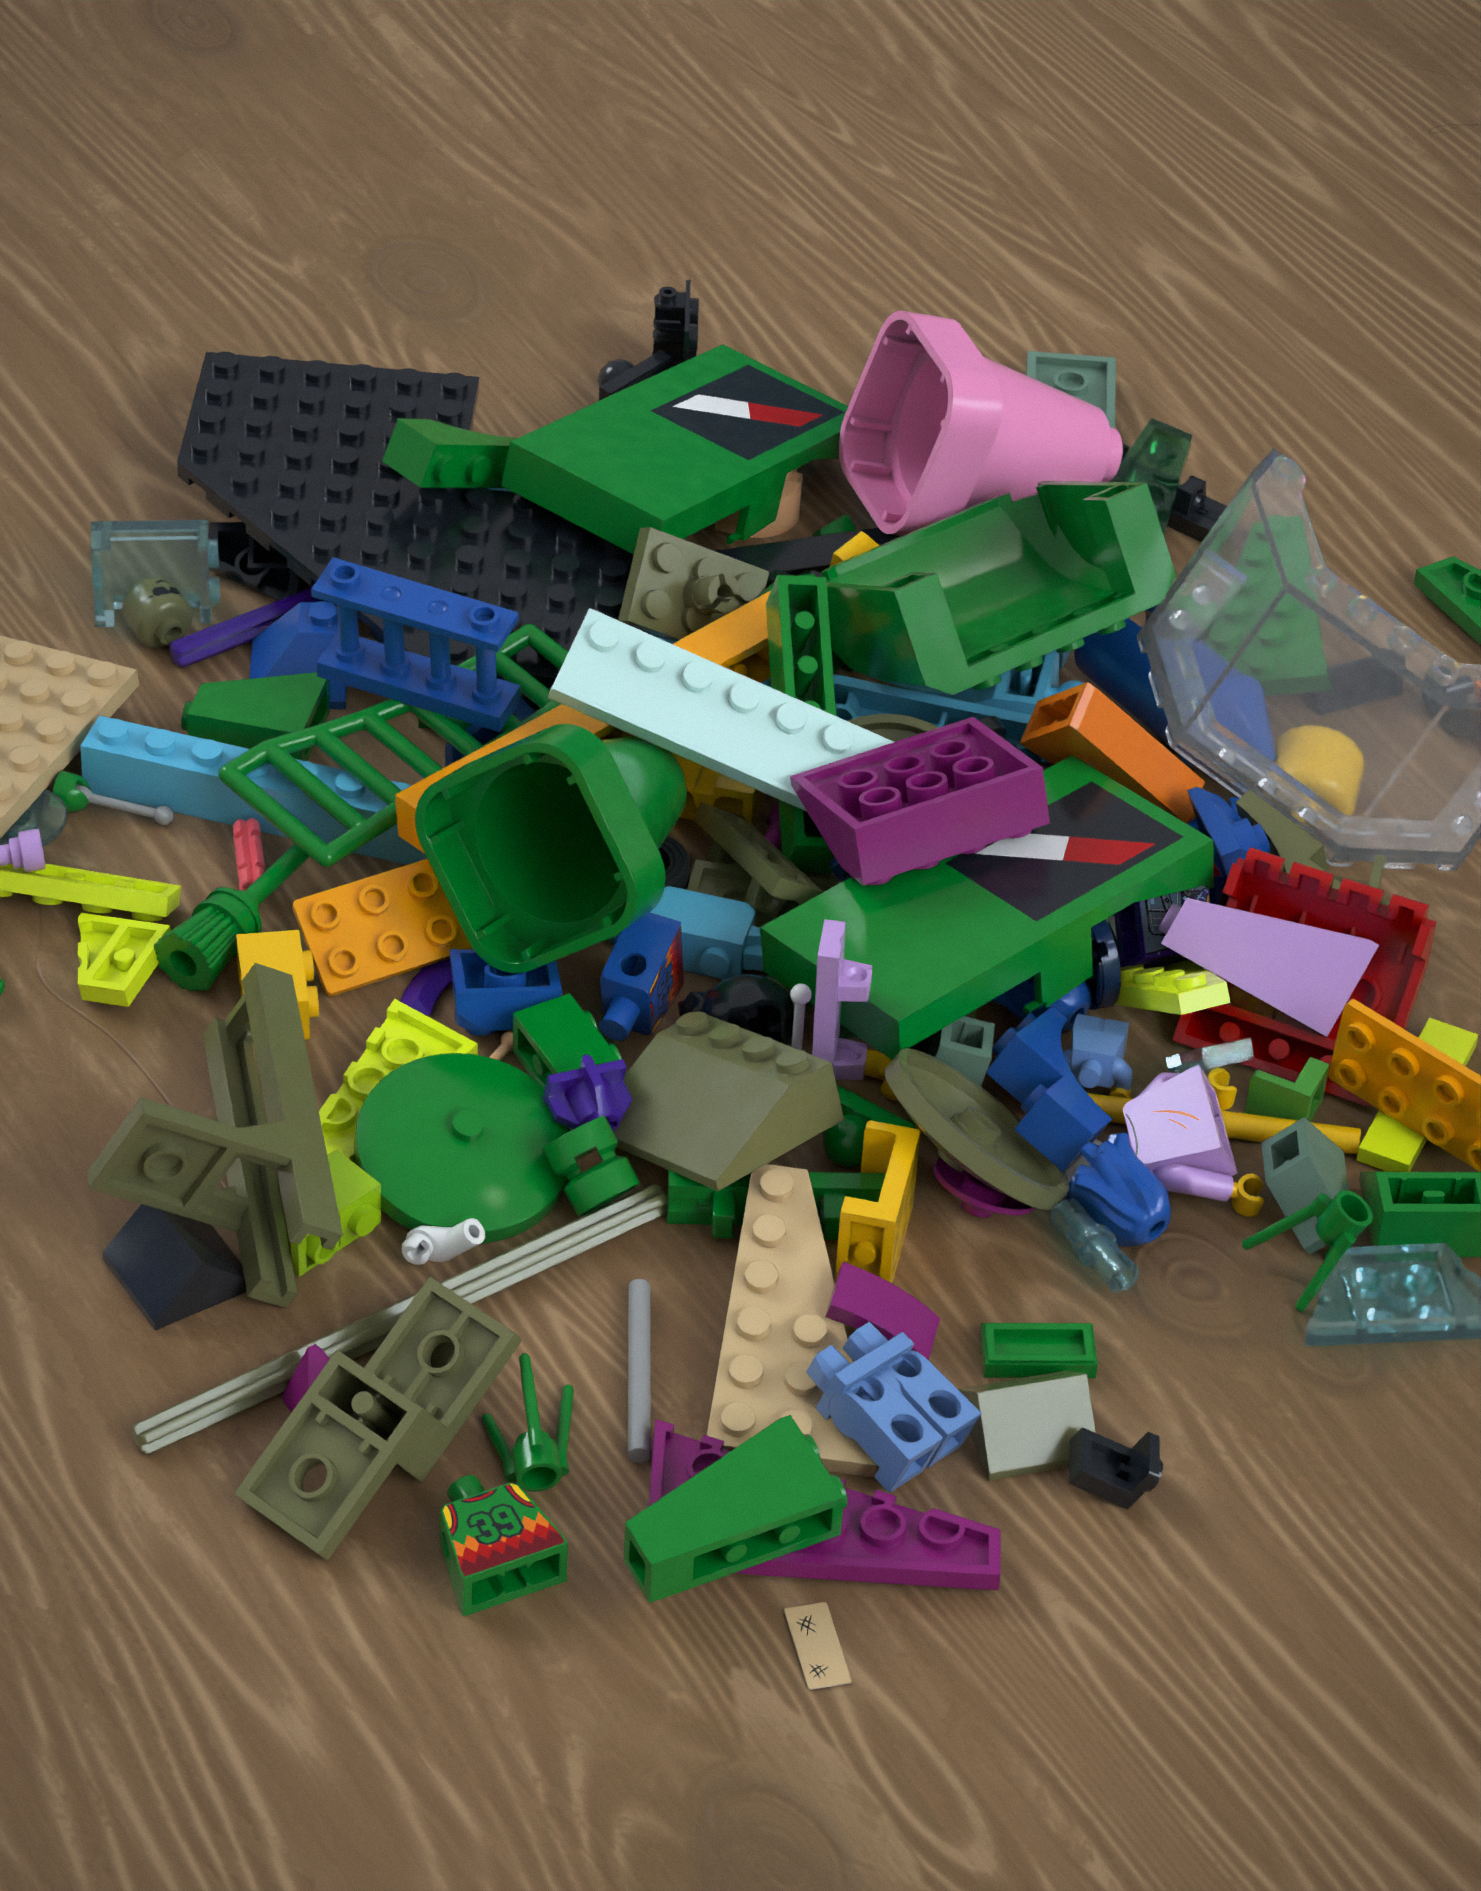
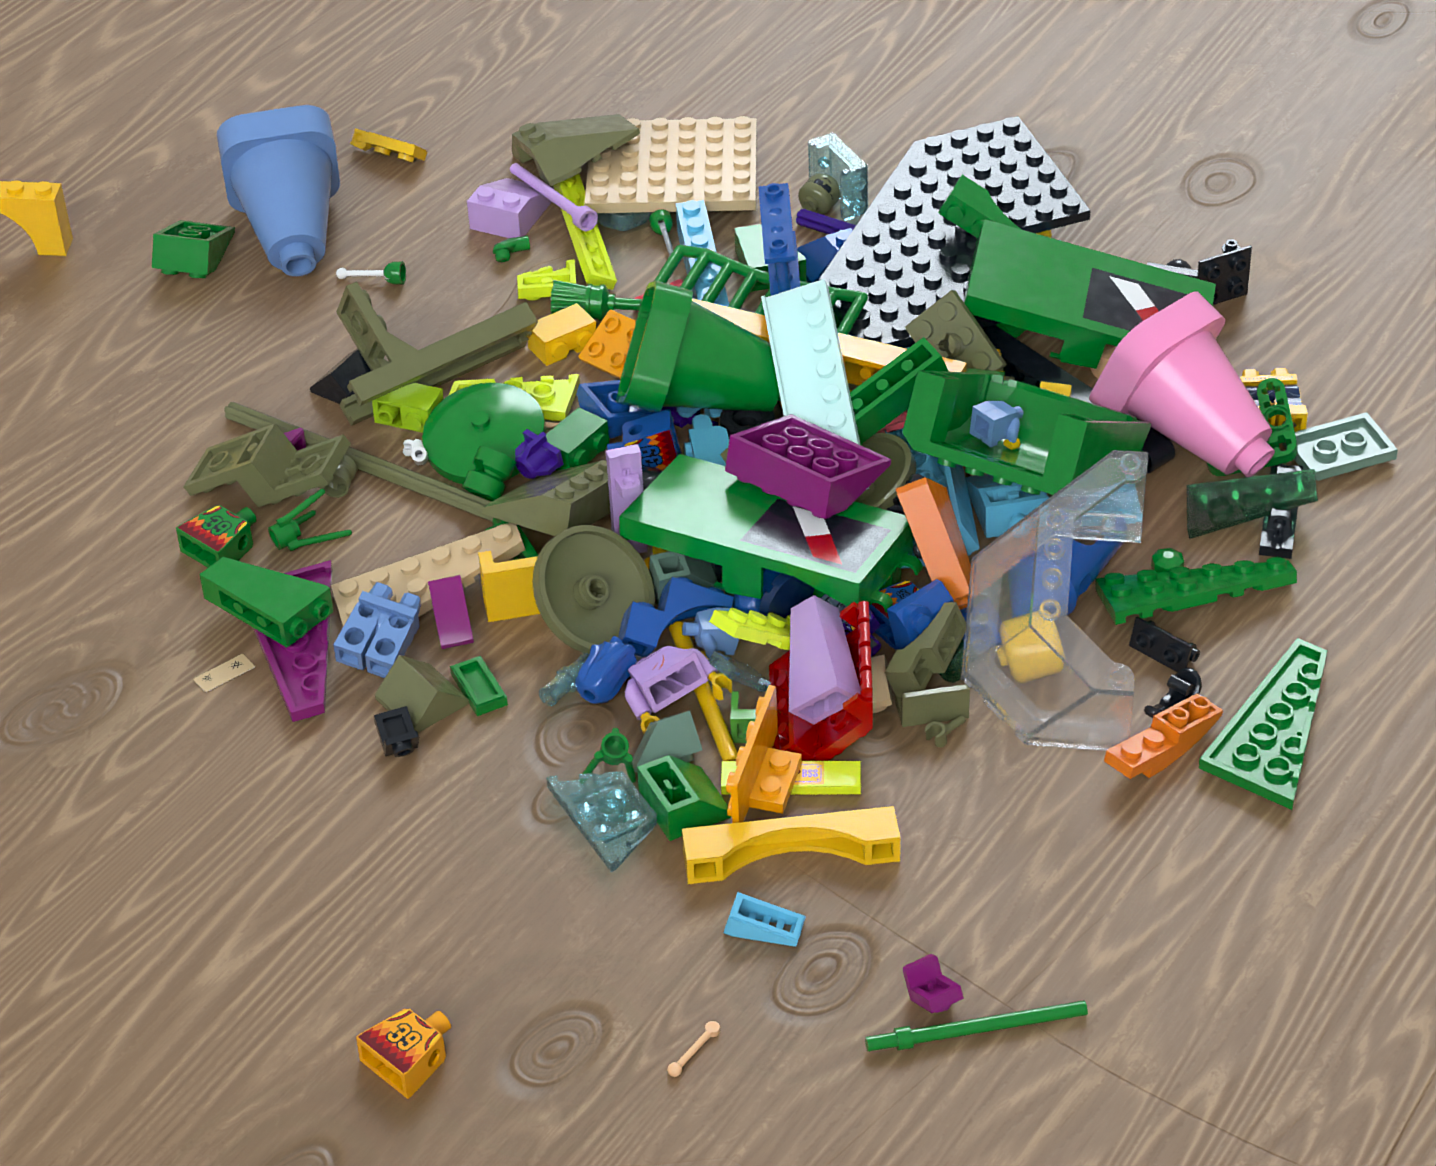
camera: 70 degrees right, 0 degrees up
light grey bar [628,1279,651,1463] -> none

